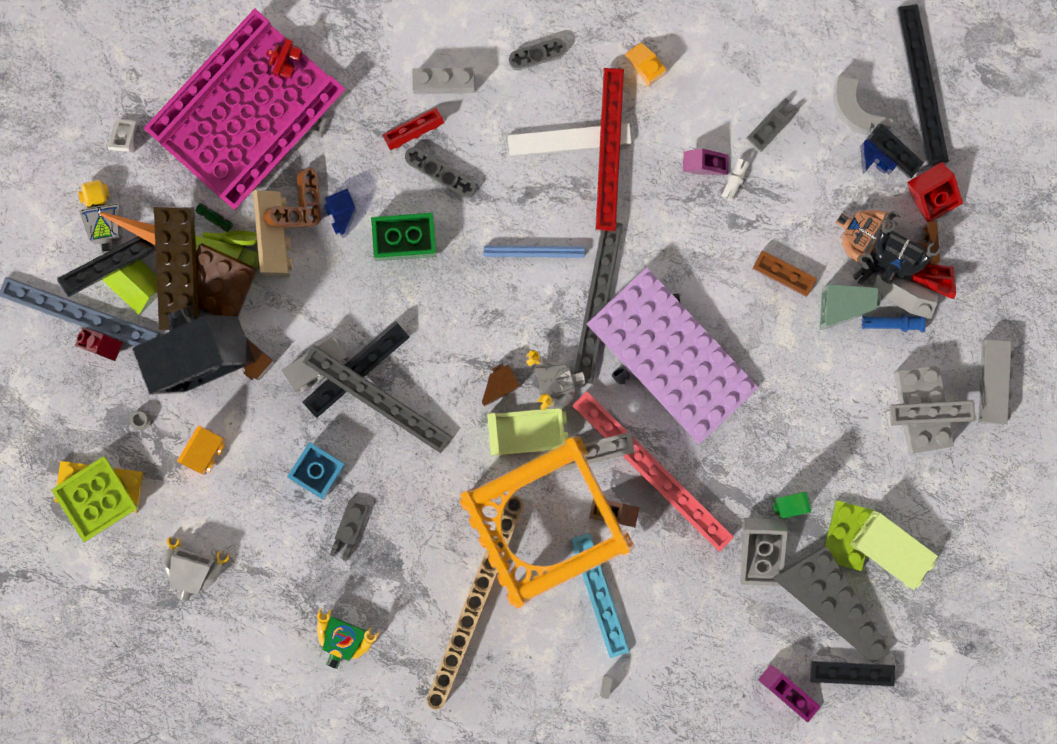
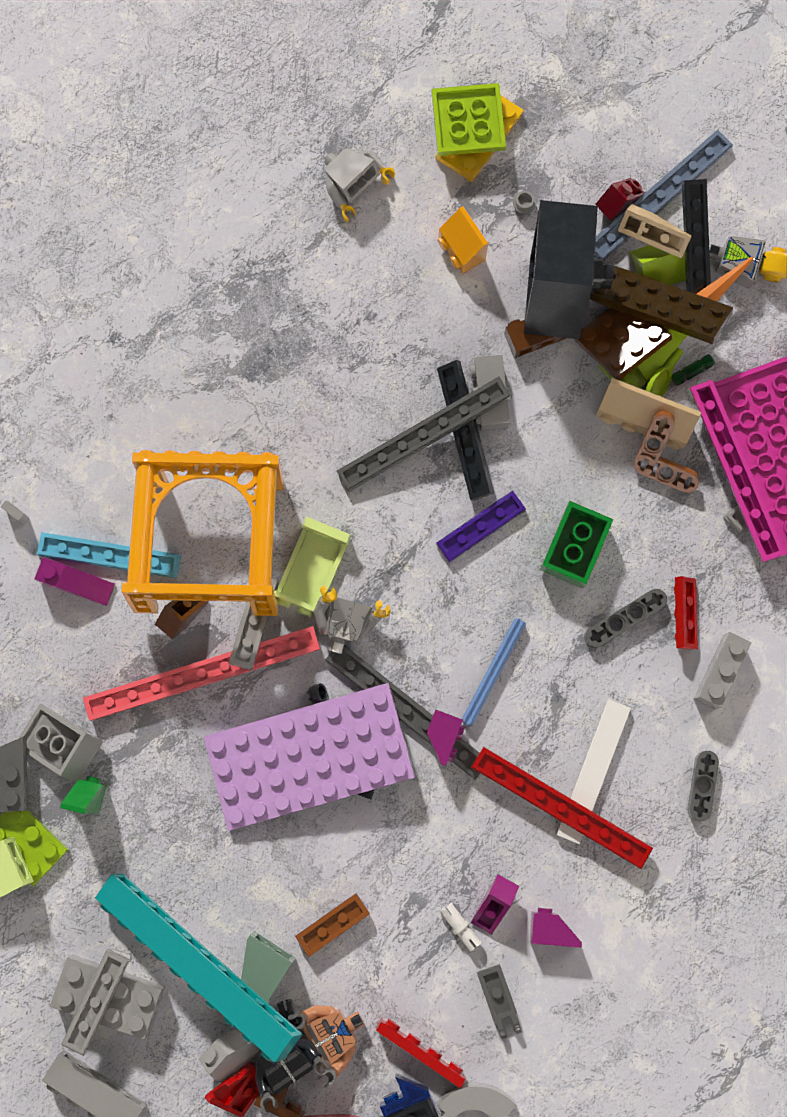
camera: 120 degrees right, 5 degrees down
dark azure brick [287,442,346,500] -> none
torso [317,608,380,669] -> none
clear blue slope [324,188,357,238] -> none
dark grey hinge [330,500,369,561] -> none
tan beam [426,496,524,710] -> none
reddish brown slope [482,364,520,407] -> none
light orange slope [625,43,666,87] -> none
blue pin [861,314,926,333] -> none
none -> magenta slope [34,557,115,606]
none -> teal brick [95,874,302,1062]
none -> red plate [376,1018,466,1088]
none -> magenta slope [427,709,465,766]
none -> dark purple tile [436,490,526,563]
none -> magenta slope [530,907,582,948]
none -> tan slope [618,204,692,258]

